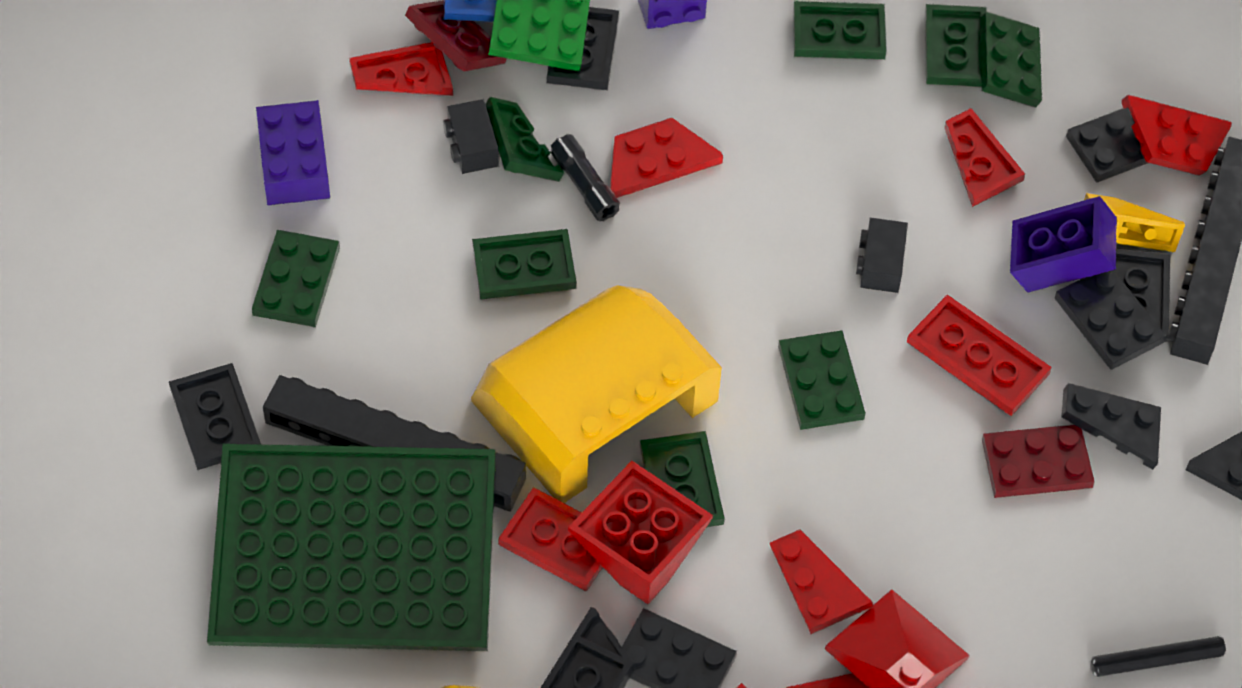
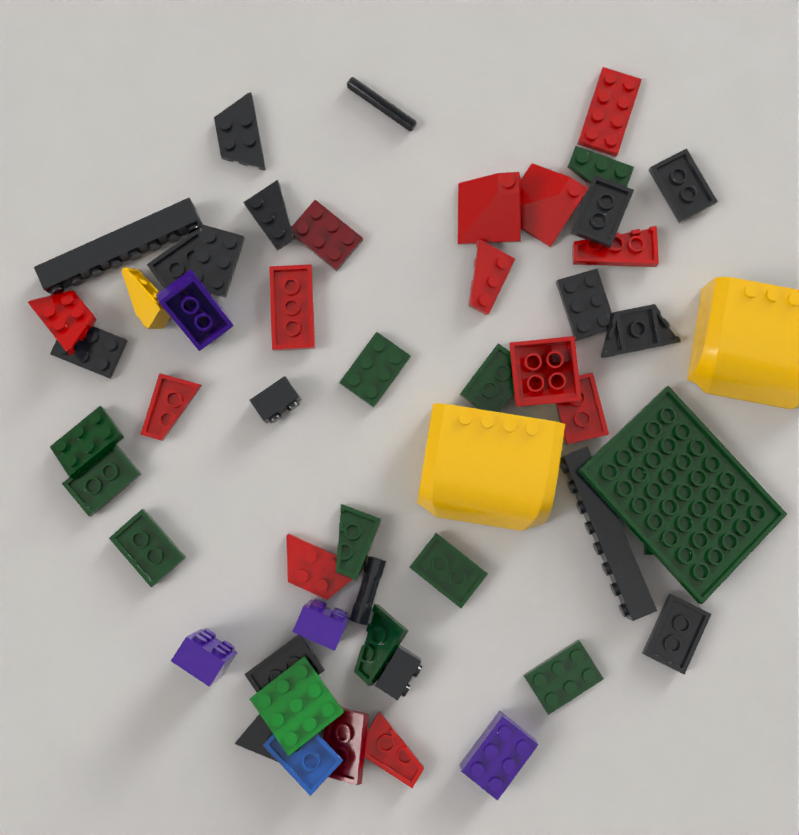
camera: 130 degrees left, 25 degrees up
none -> dark purple brick [292,598,350,651]
none -> dark green wing [336,504,381,581]

